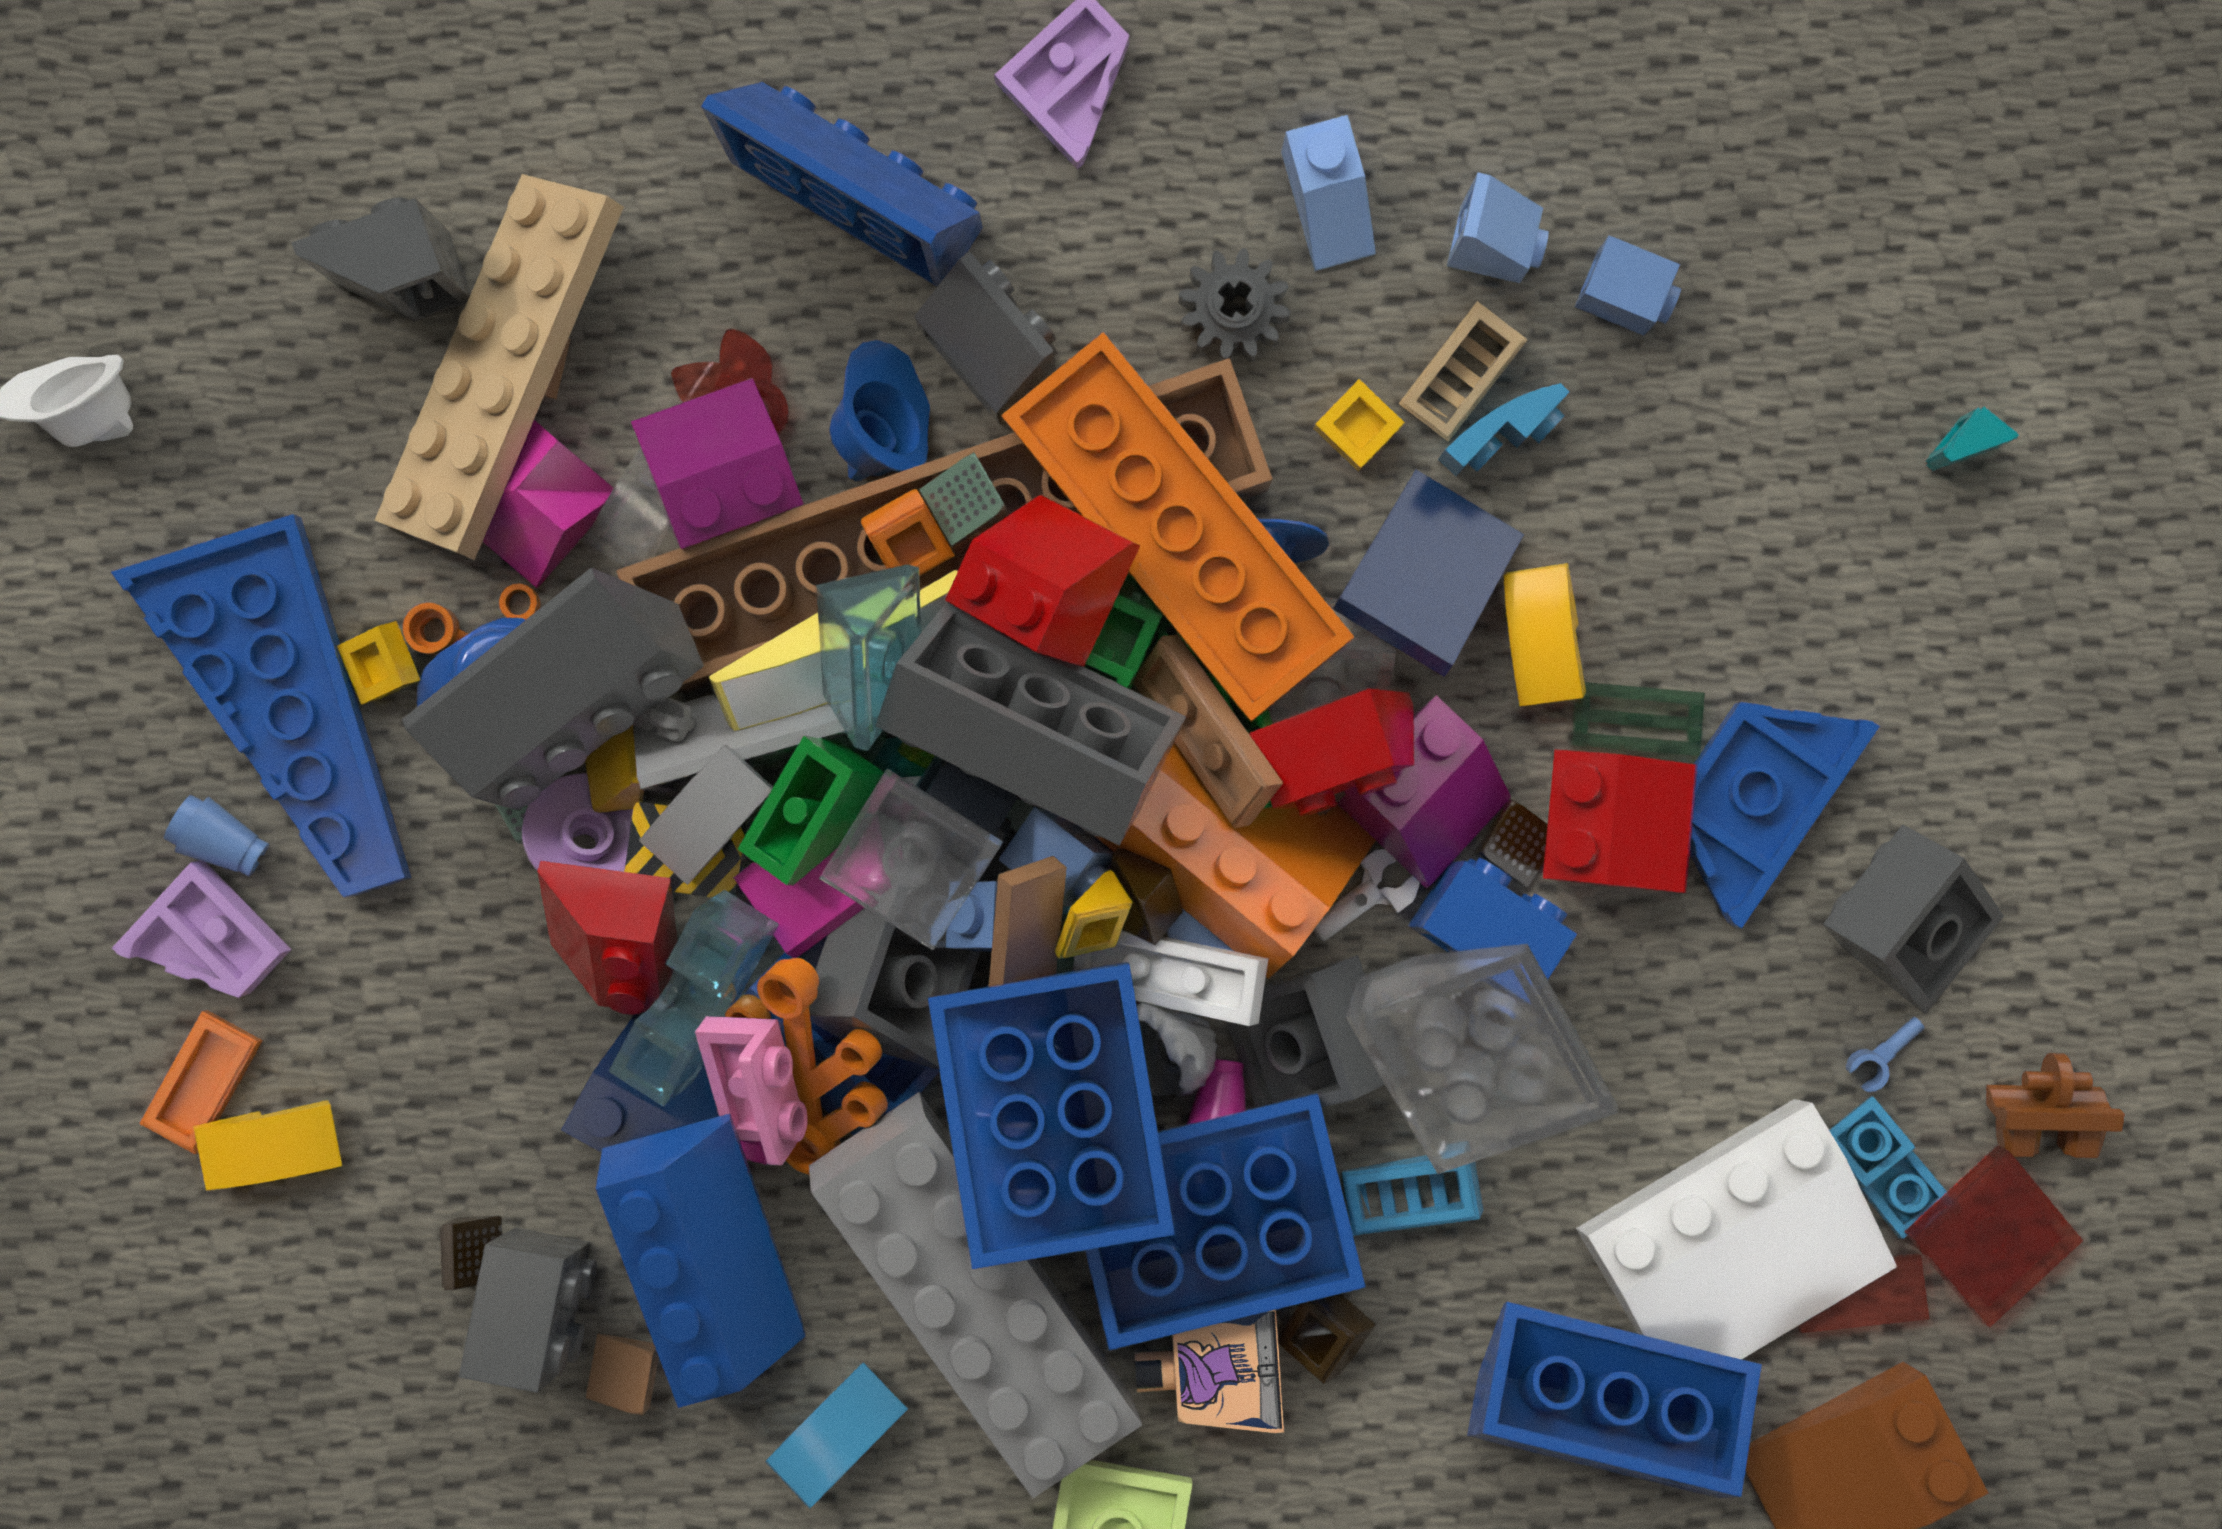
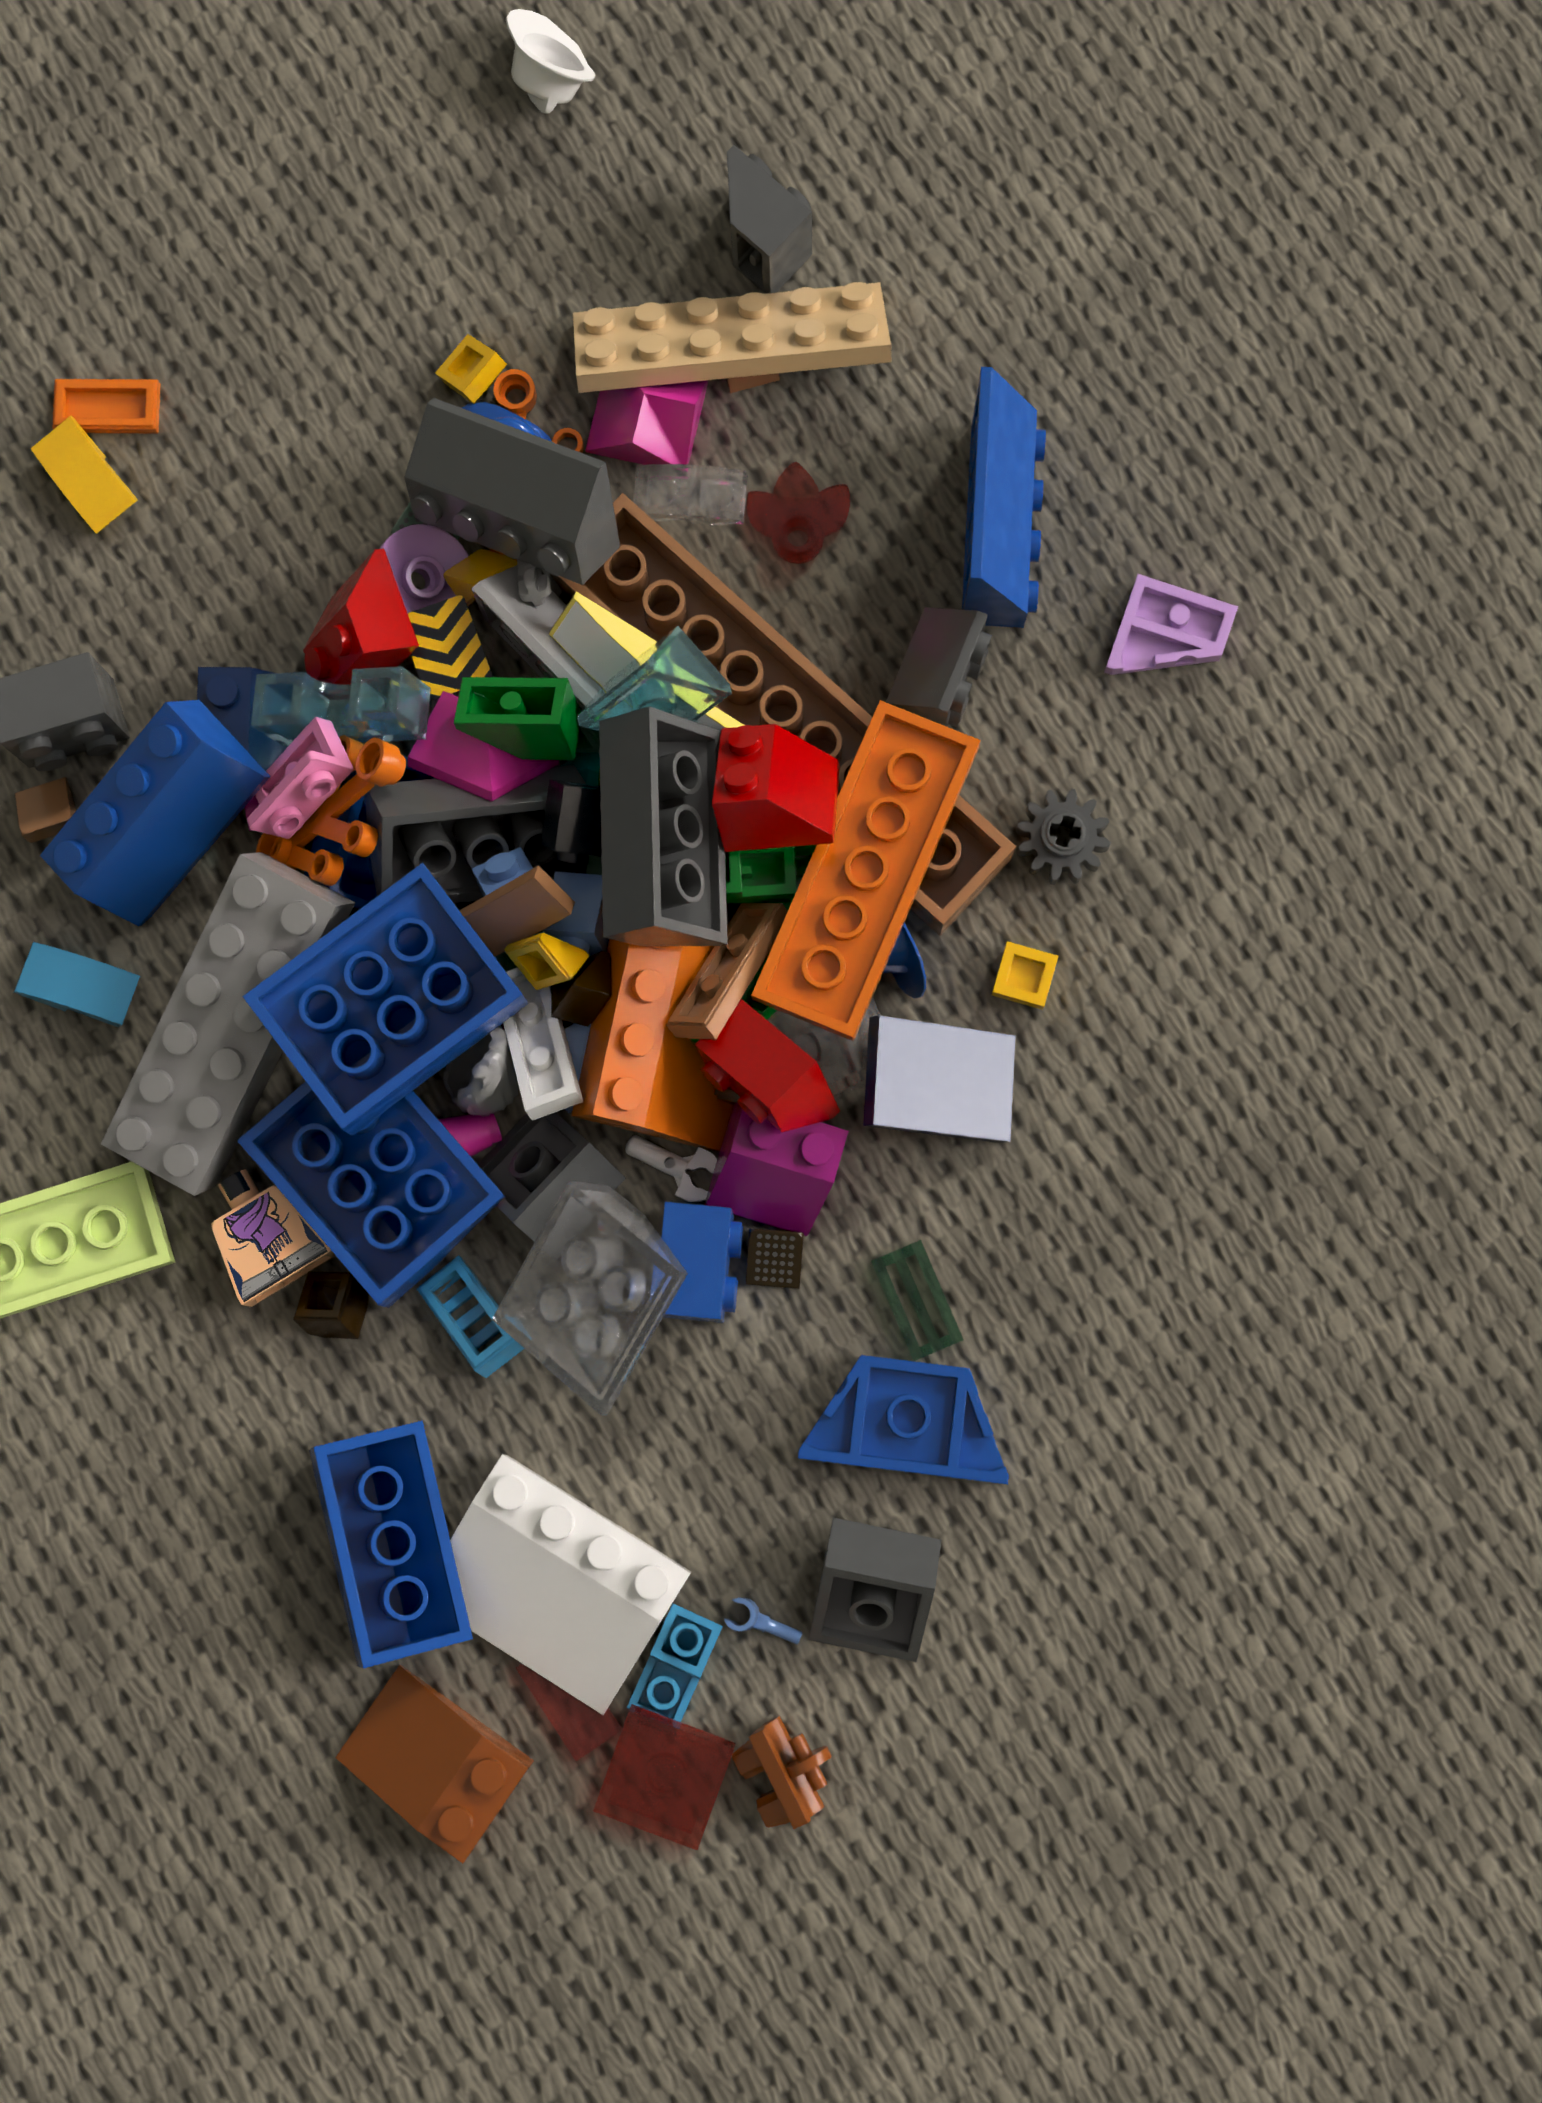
camera: 65 degrees right, 5 degrees down
blue wing [111,514,412,897] -> none
lavender wing [112,860,292,998] -> none
medium blue cone [164,795,269,877] -> none
dark brown slope [440,1215,502,1290] -> none
magenta slope [630,378,804,549] -> none
light grey slope [639,744,773,885] -> none
clear slope [819,769,1003,950] -> none
blue piece [829,340,930,482] -> none
orange slope [860,489,955,588] -> none
sand green slope [919,452,1008,547] -> none
light blue slope [1281,115,1376,271] -> none
tan slope [1399,301,1527,442] -> none
dark azure slope [1438,383,1570,476] -> none
light blue slope [1447,172,1549,283] -> none
yellow slope [1503,563,1586,706] -> none
red slope [1543,749,1698,893] -> none
medium blue brick [1574,235,1681,335] -> none
teal slope [1925,406,2019,471] -> none

